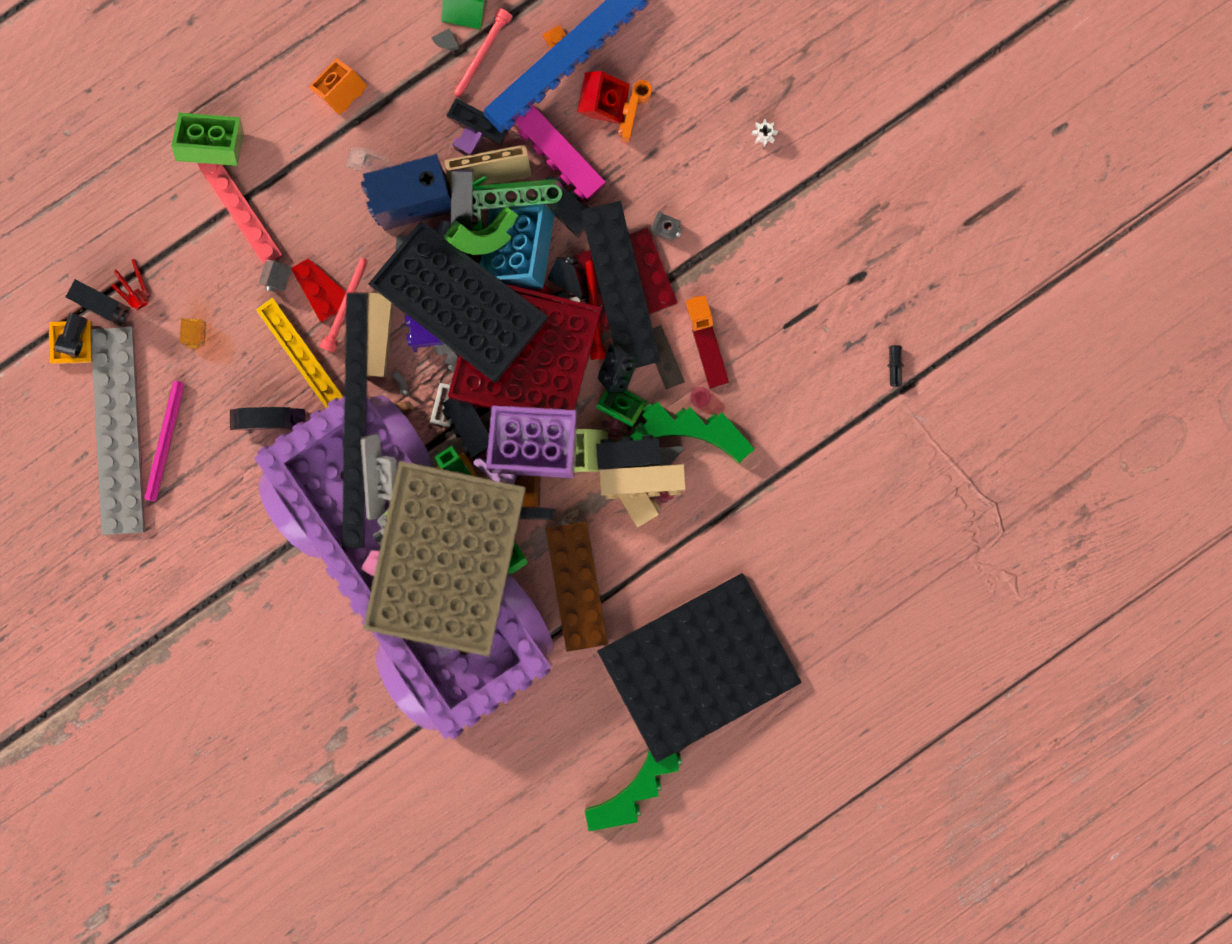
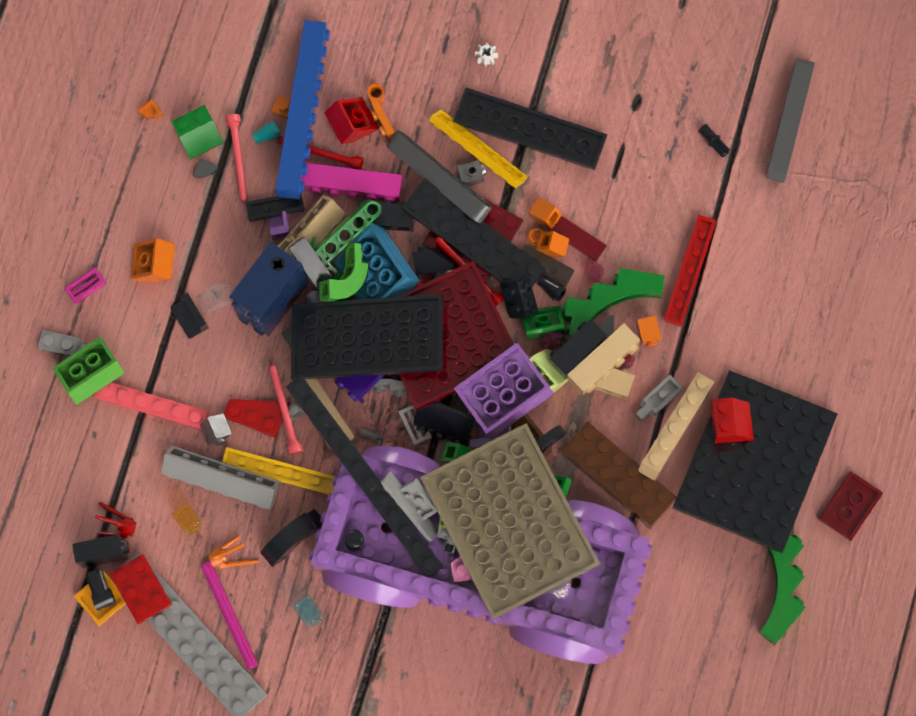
camera: 30 degrees left, 10 degrees down
none -> light grey hinge [38,330,86,357]
none -> dark pink tile [64,267,106,305]
none -> red plate [109,554,173,625]
none -> light grey brick [161,446,280,509]
none -> black panel [171,292,209,339]
none -> orange plant [208,536,259,570]
none -> teal cone [252,121,281,144]
none -> red piece [277,137,364,170]
none -> clear light blue brick [293,595,323,627]
none -> black piece [345,530,364,552]
none -> dark grey beam [386,130,492,223]
none -> yellow plate [429,109,528,188]
none -> black plate [453,87,607,170]
none -> orange plate [527,228,544,247]
none -> orange brick [536,231,569,258]
none -> black cone [537,276,567,301]
none -> light grey hinge [635,375,683,421]
none -> orange brick [636,315,661,347]
none -> tan arch [638,372,714,481]
none -> red plate [664,215,717,327]
none -> red slope [710,398,754,443]
none -> dark grey beam [766,58,815,183]
none -> dark red tile [818,471,883,541]

